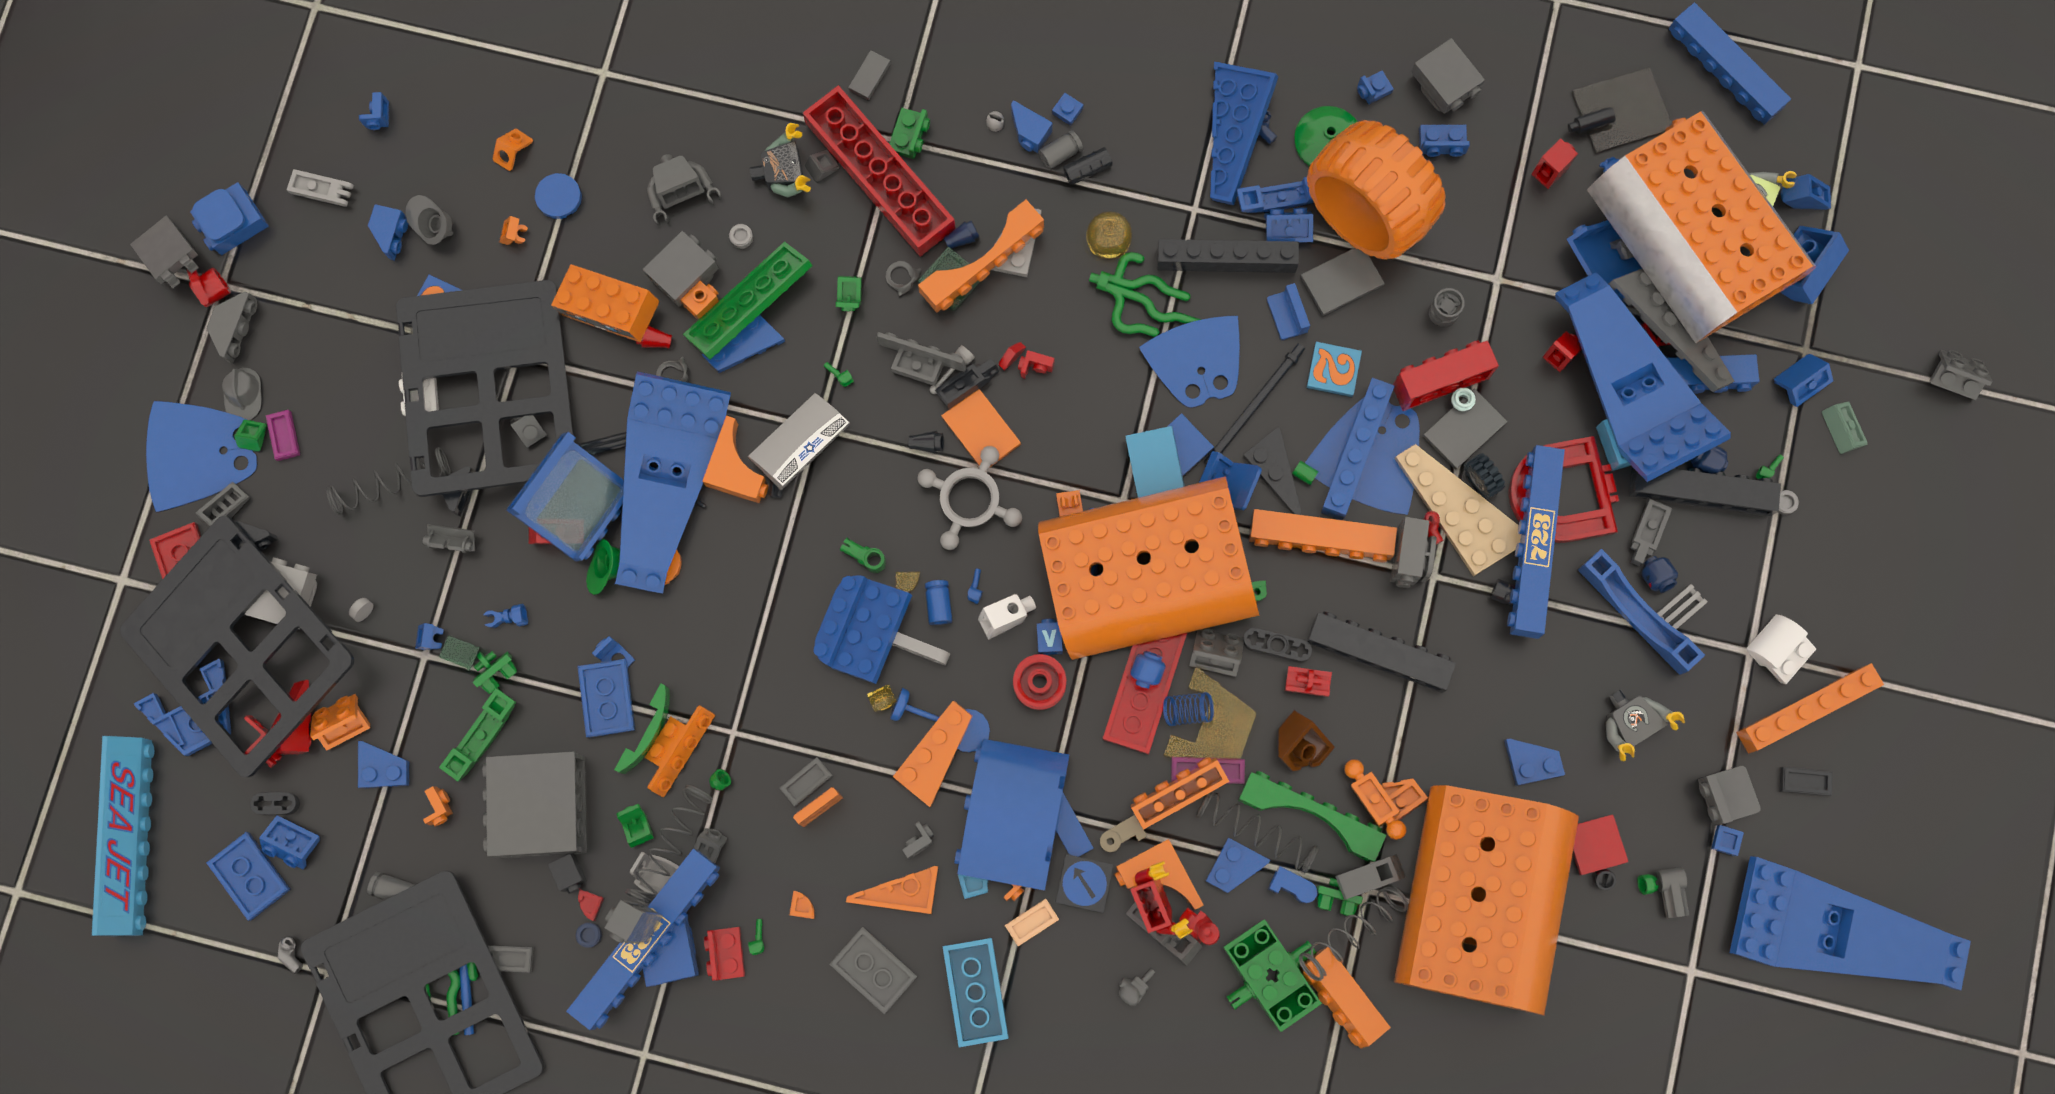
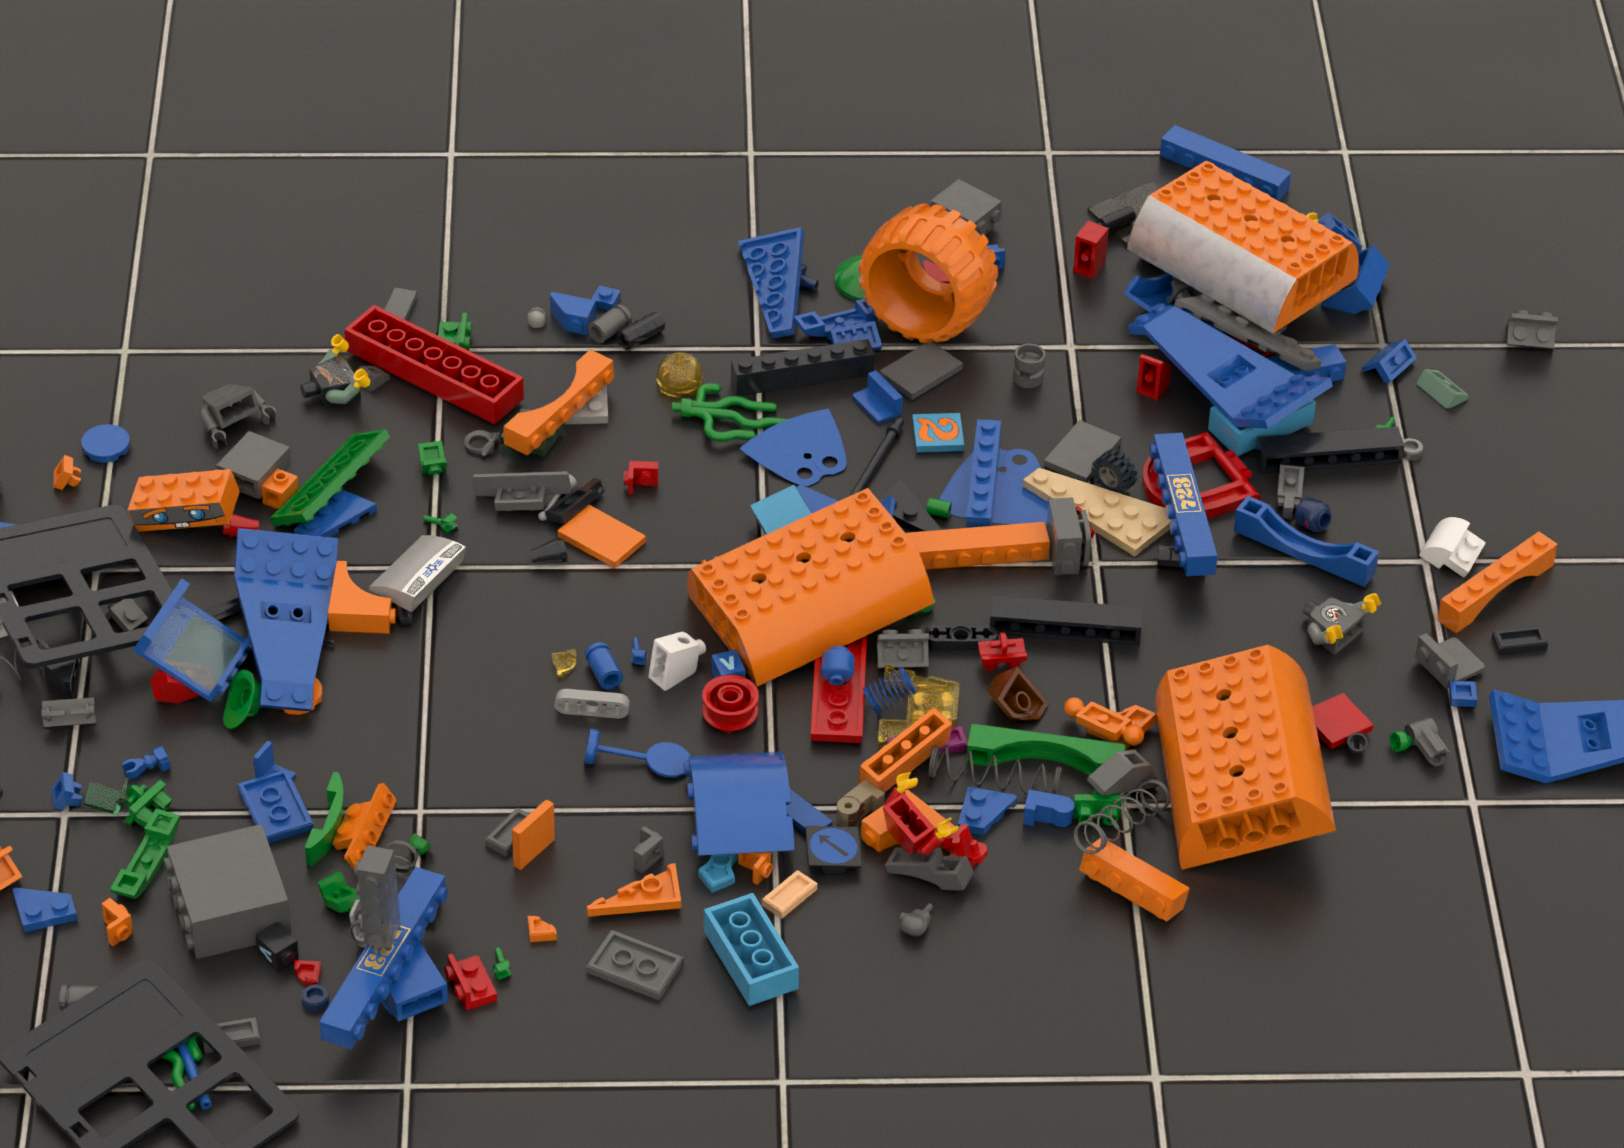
camera: 20 degrees left, 35 degrees down
orange bracket [492,129,533,171] -> none
light grey tile [729,224,753,249] -> none
blue plate [814,575,912,684] -> none
green pin [840,538,886,573] -> none
clear yellow plate [867,684,897,712] -> none
orange wing [893,701,973,807] -> none
light grey piece [917,446,1022,550] -> none
dark blue cone [944,221,980,249] -> none
red tile [998,342,1026,370] -> none
green slope [1223,919,1322,1032] -> none
brick [1393,340,1499,411] -> none
light aqua plate [1451,388,1476,411] -> none
light grey tile [1657,584,1707,629] -> none
dark blue head [1691,446,1728,474] -> none

